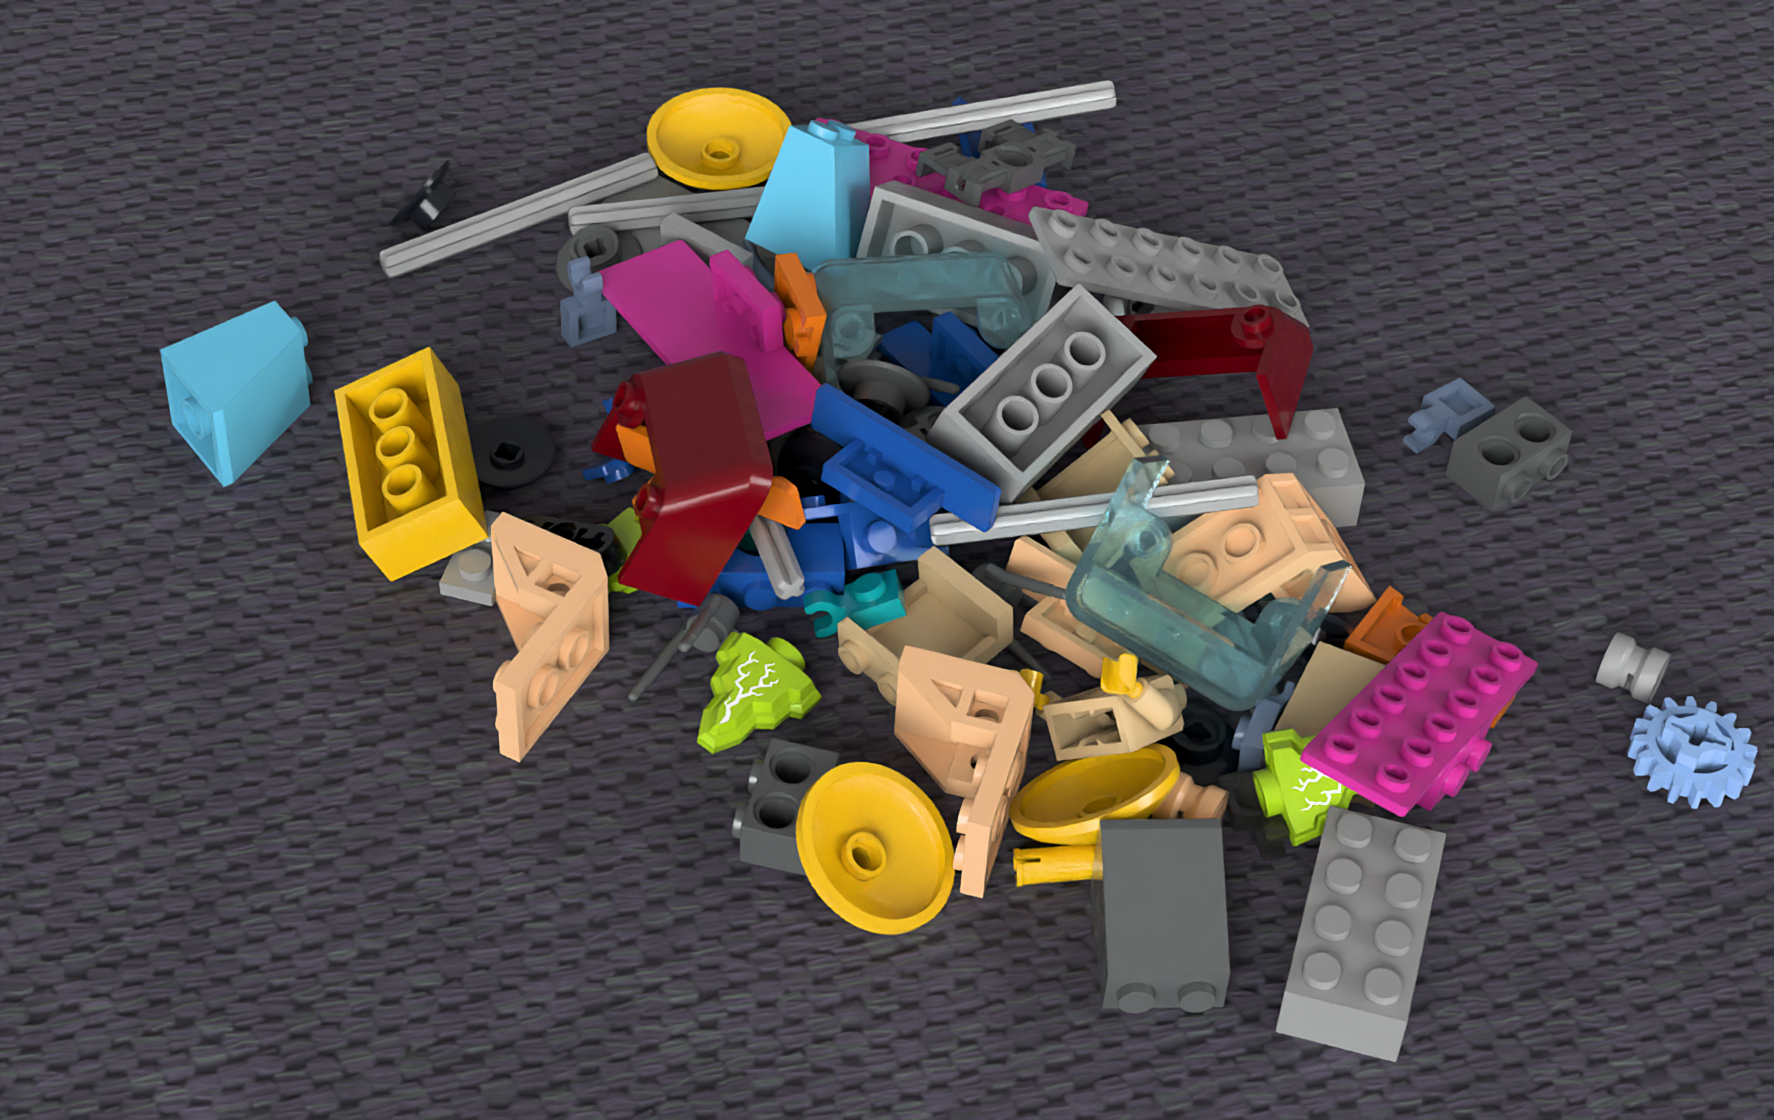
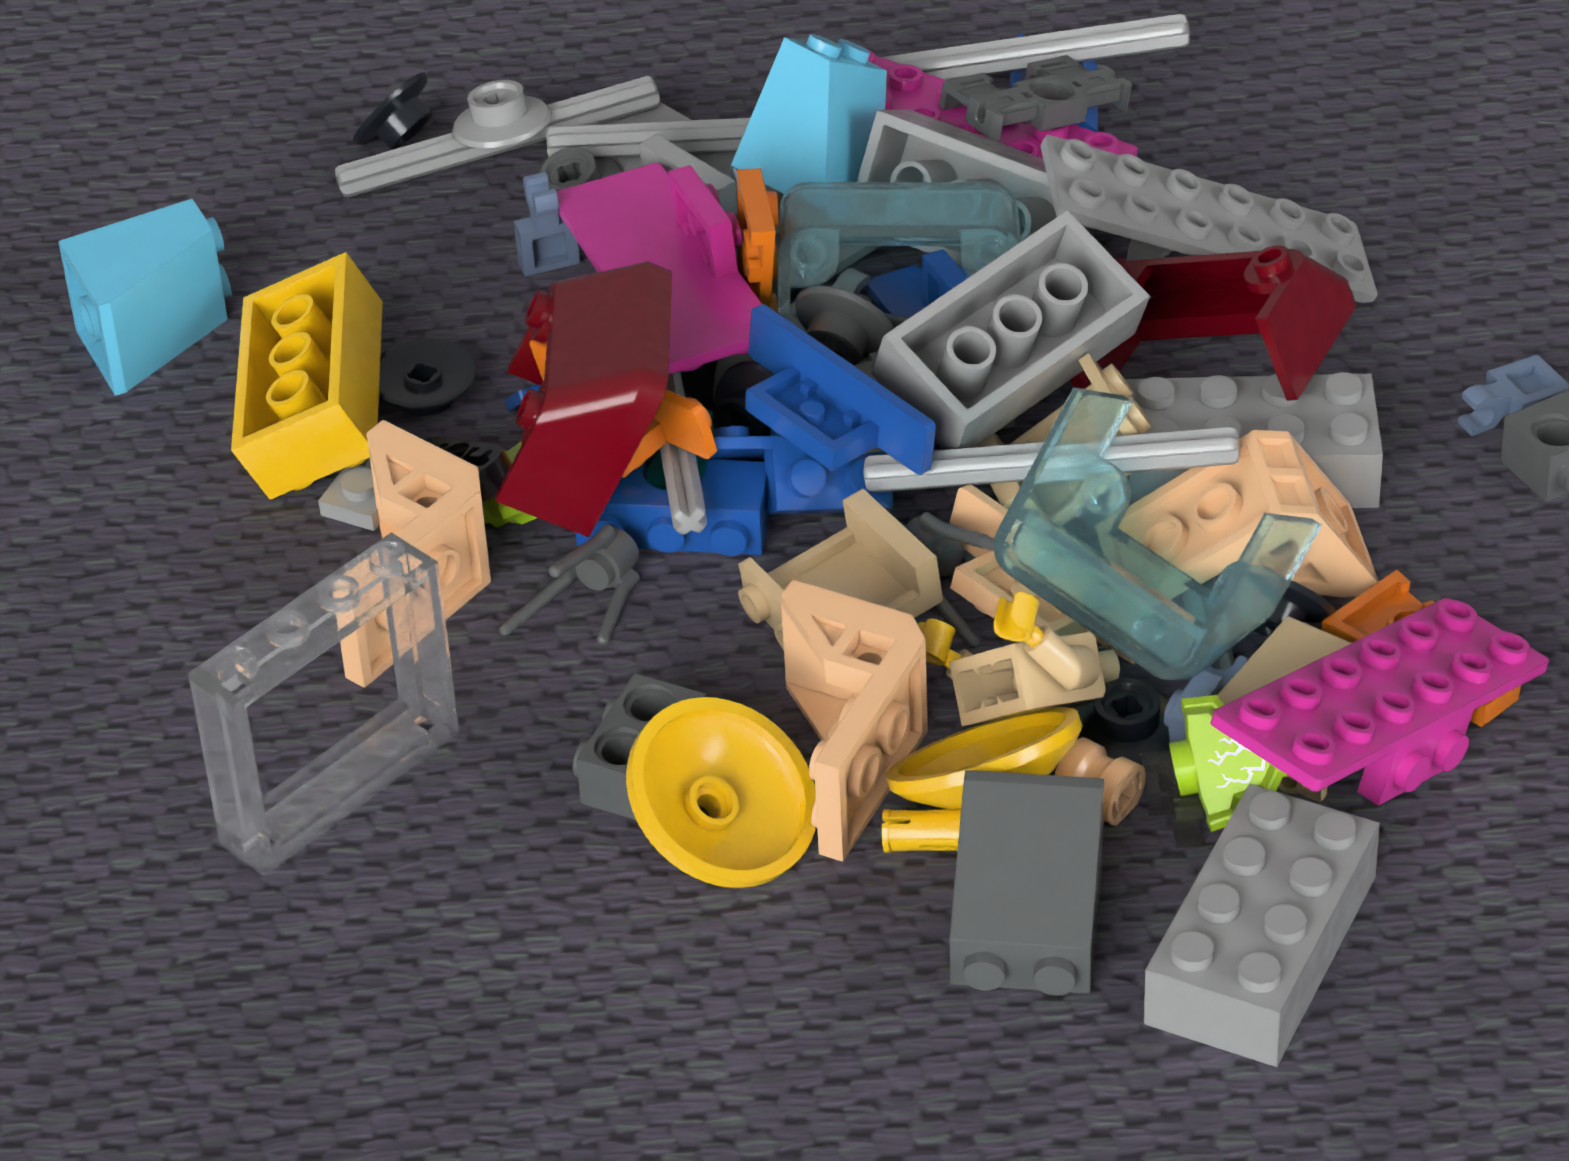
camera: 15 degrees right, 5 degrees down
yellow dish [647,88,792,191] -> none
lime rock [697,632,822,754] -> none
teal plate [803,569,907,638] -> none
none -> clear window [188,532,460,876]
none -> light grey piece [452,80,552,149]

